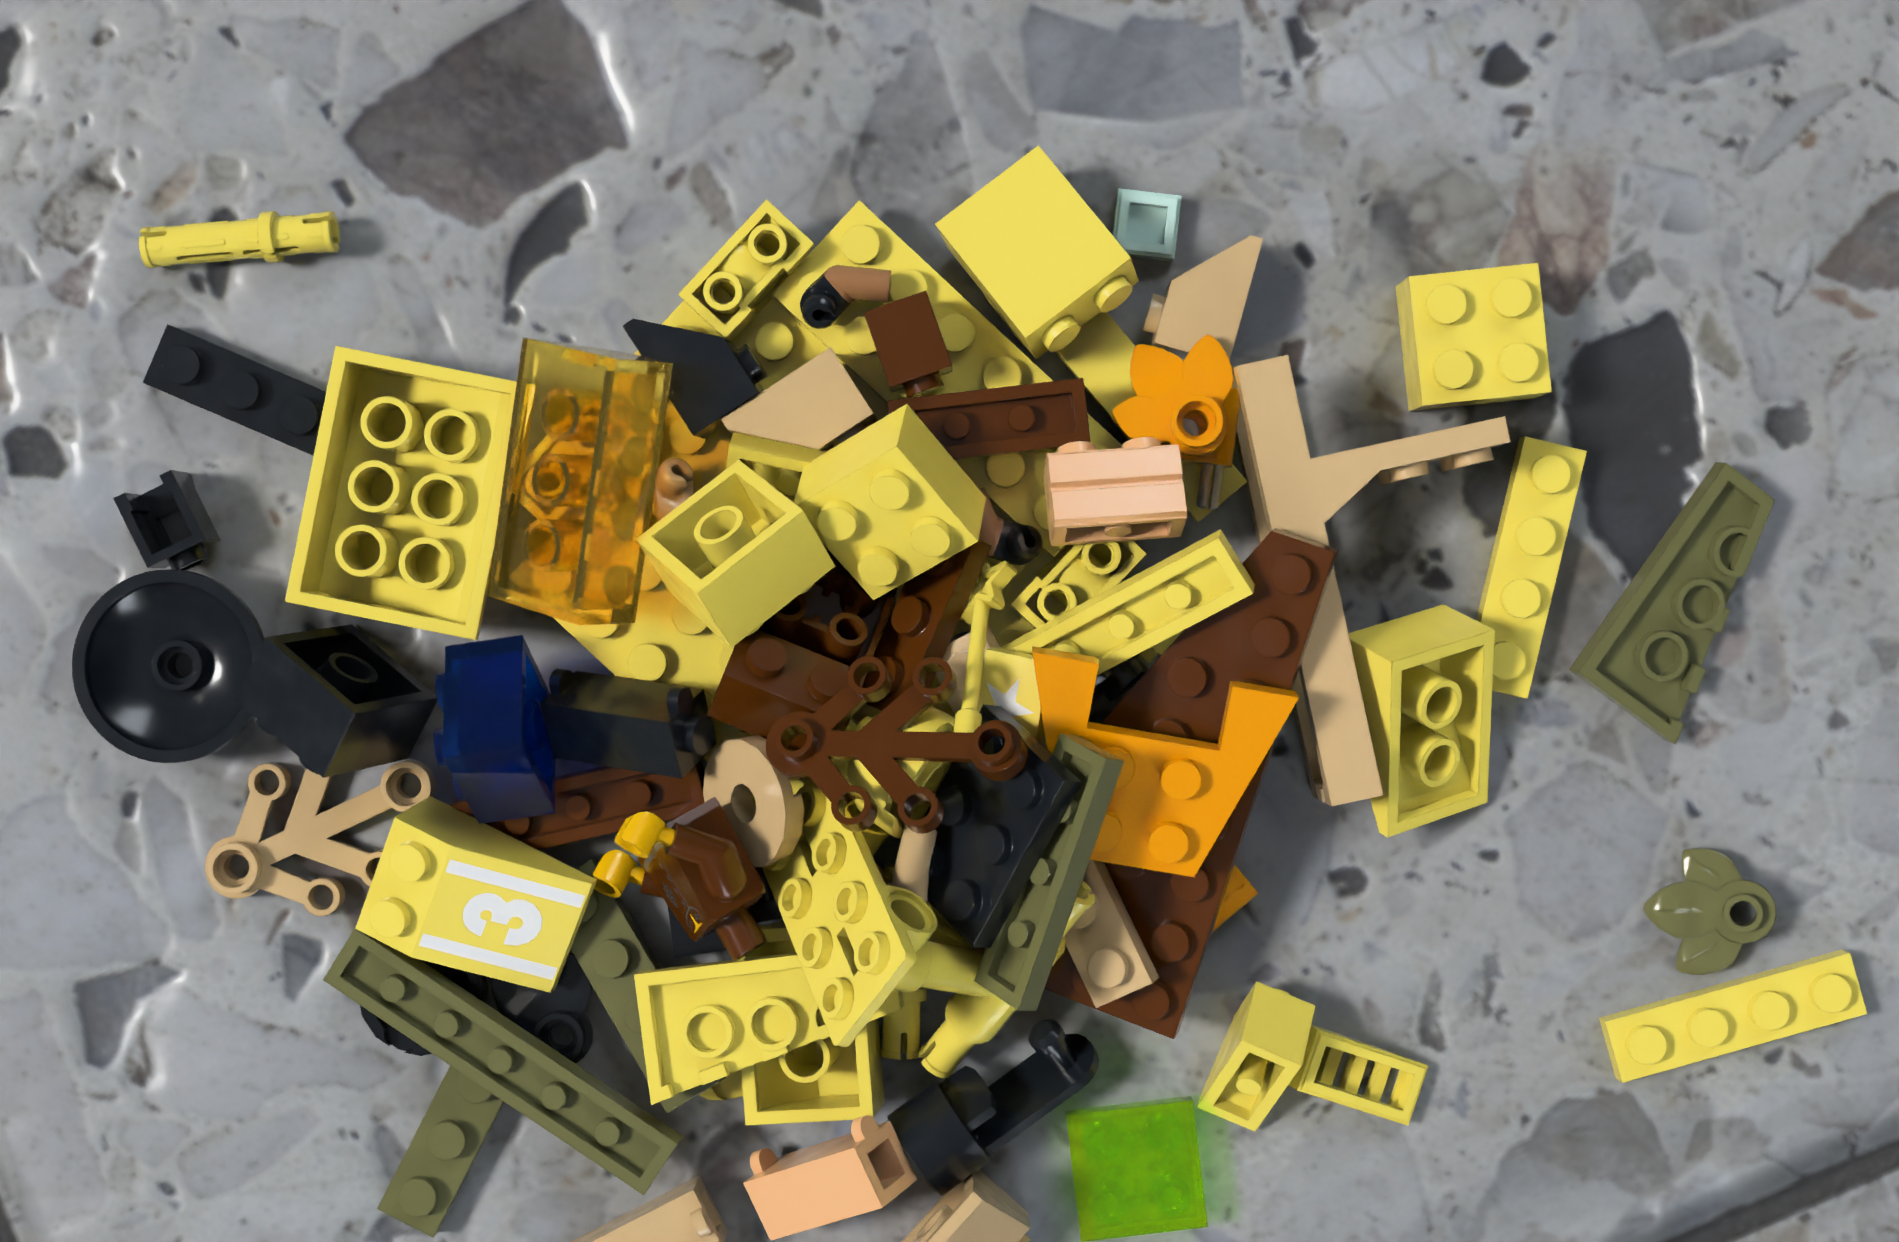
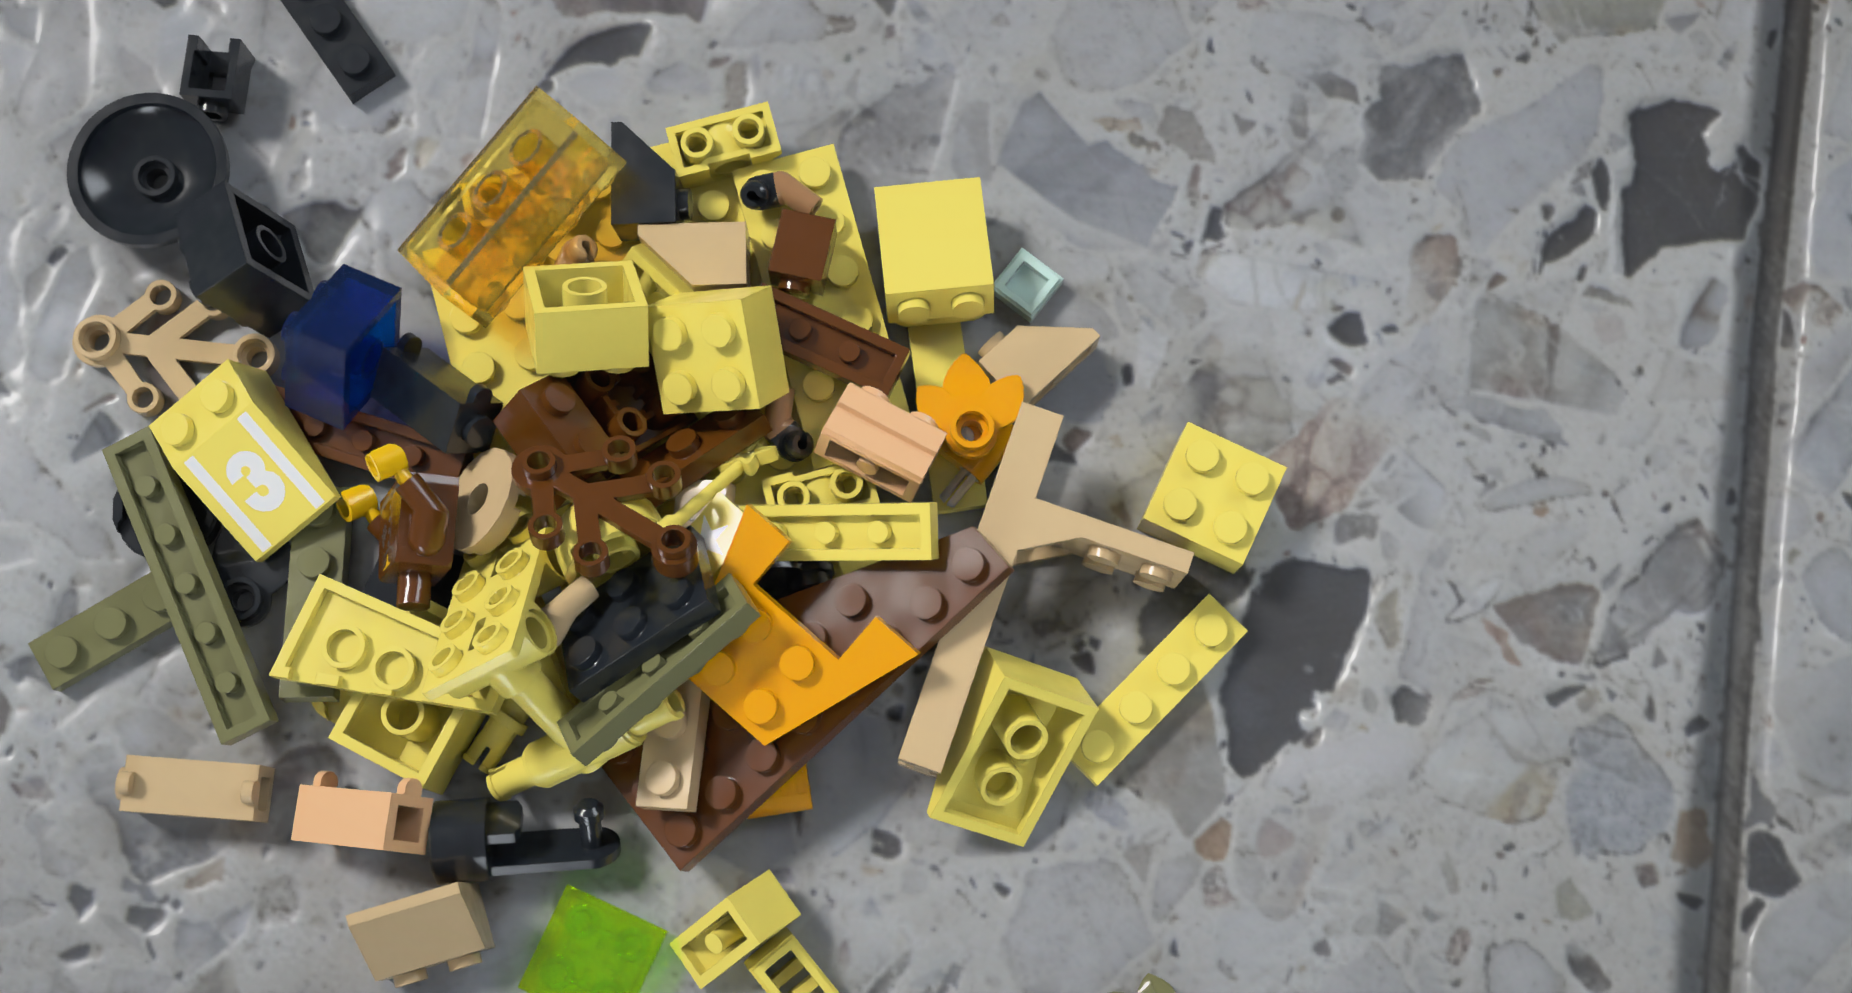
camera: 25 degrees right, 10 degrees down
light yellow slope [285,346,529,640] -> none
olive wing [1569,462,1775,744] -> none

